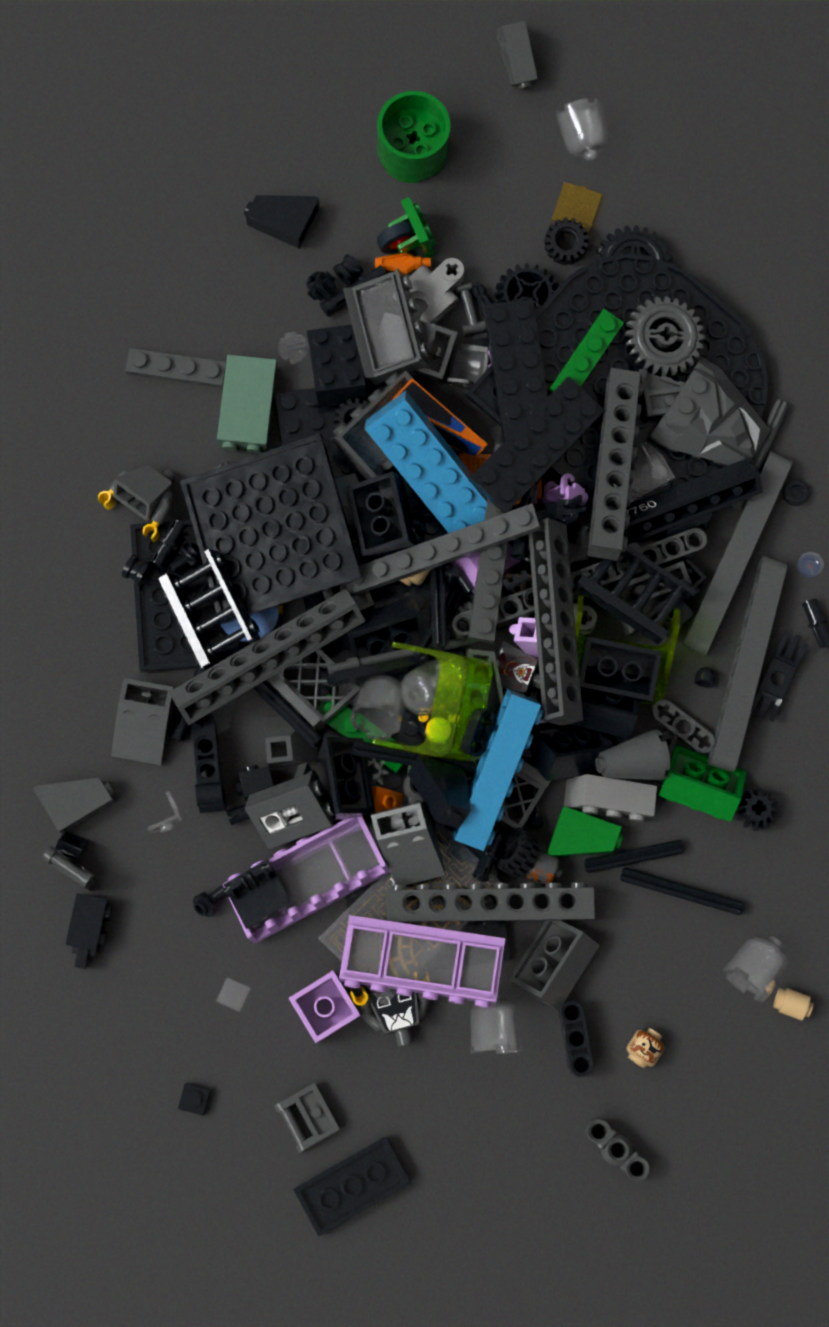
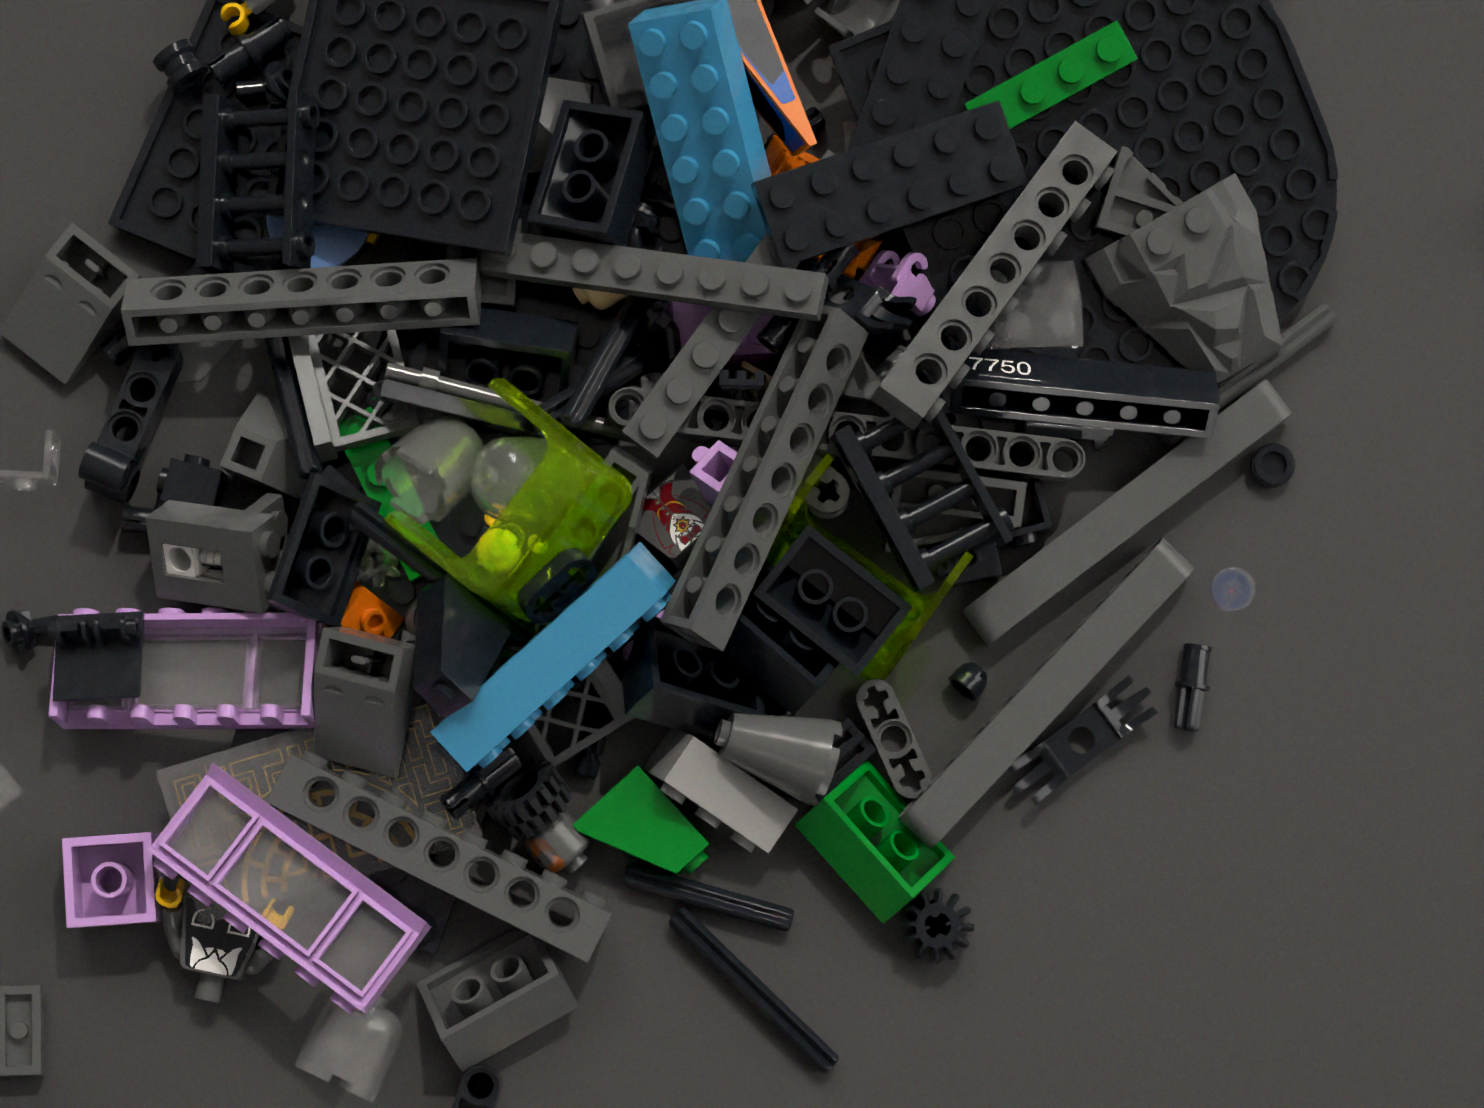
camera: 30 degrees right, 5 degrees up
dark grey gear [624,296,706,376] -> none

